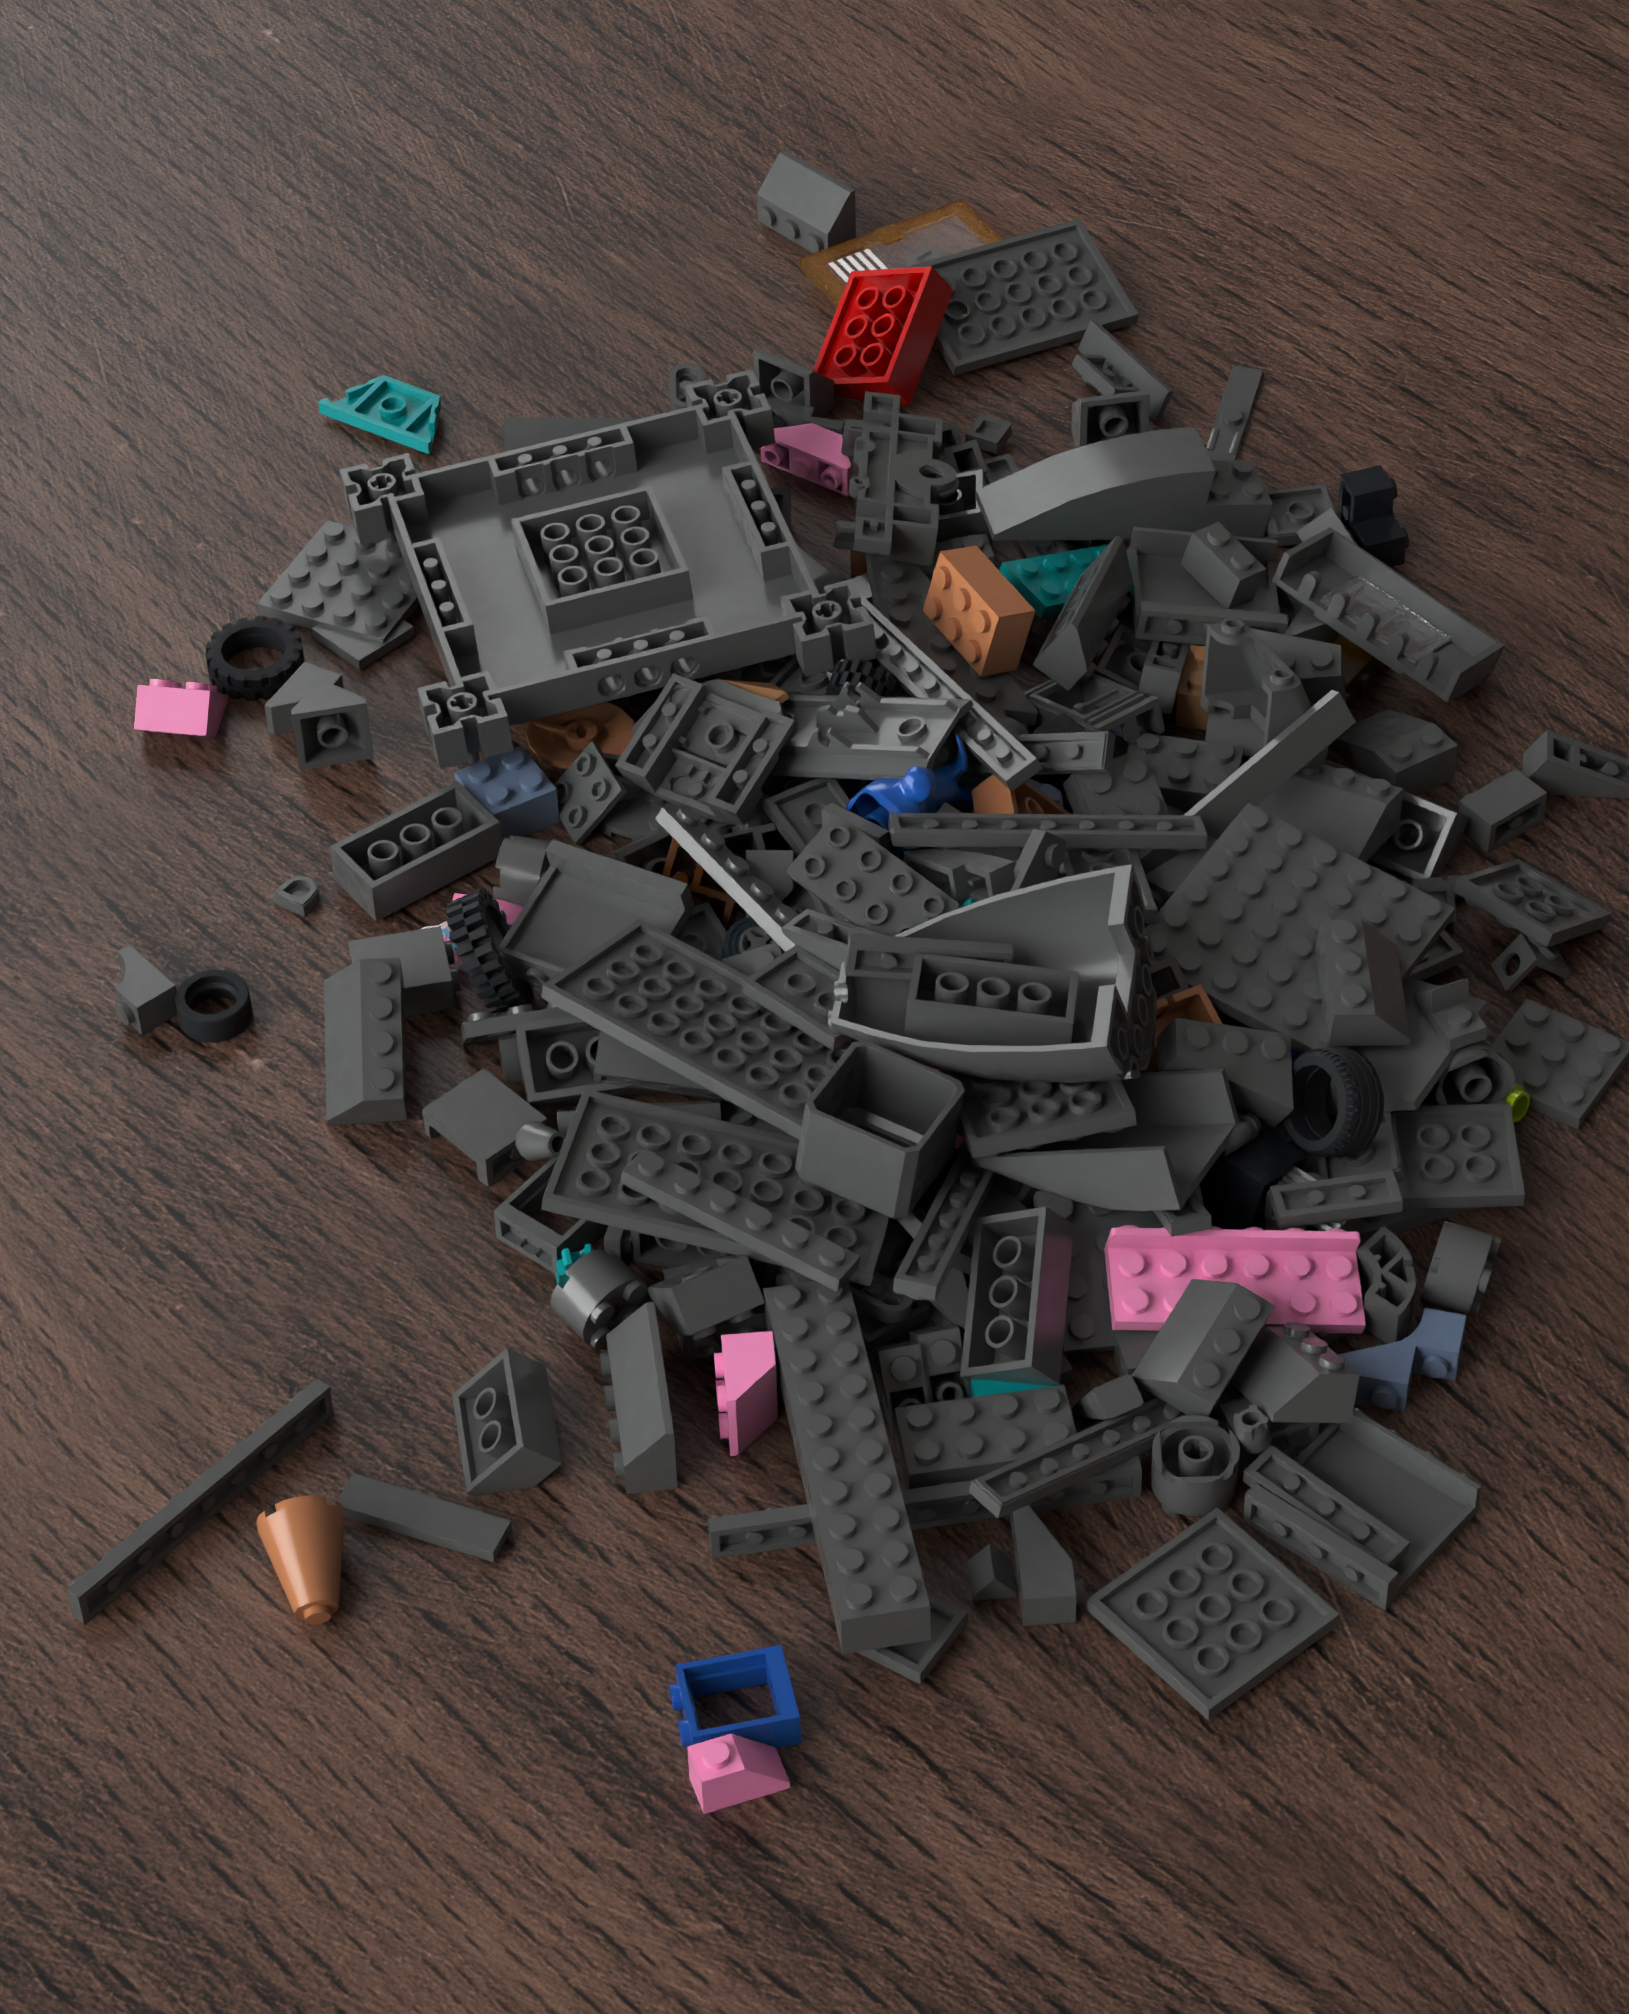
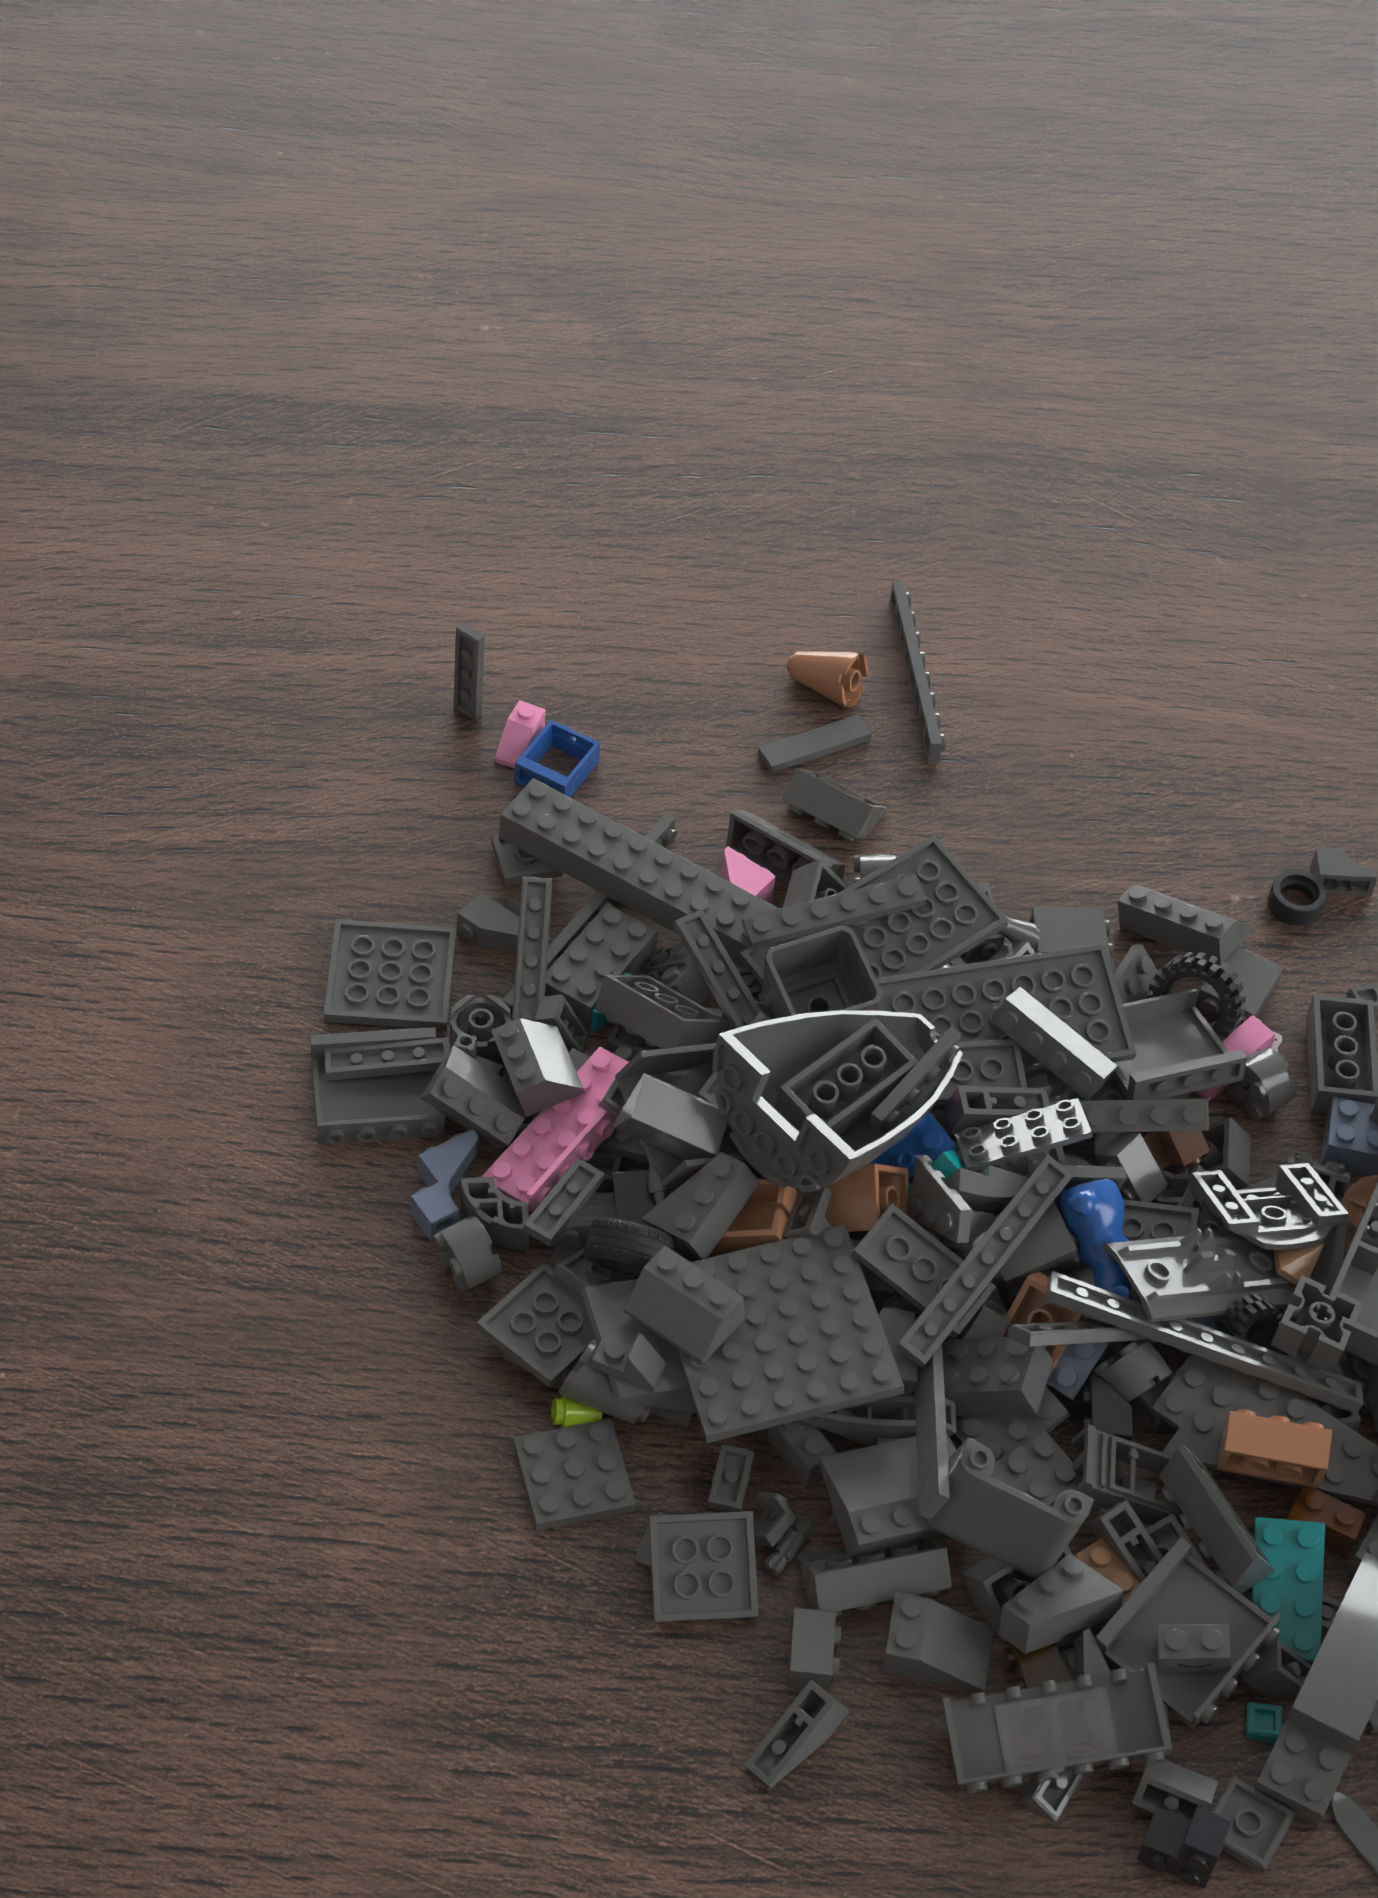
camera: 125 degrees right, 5 degrees up
none -> dark grey tile [453,622,485,721]
none -> dark grey slope [613,1073,728,1160]
none -> dark grey brick [990,987,1117,1101]

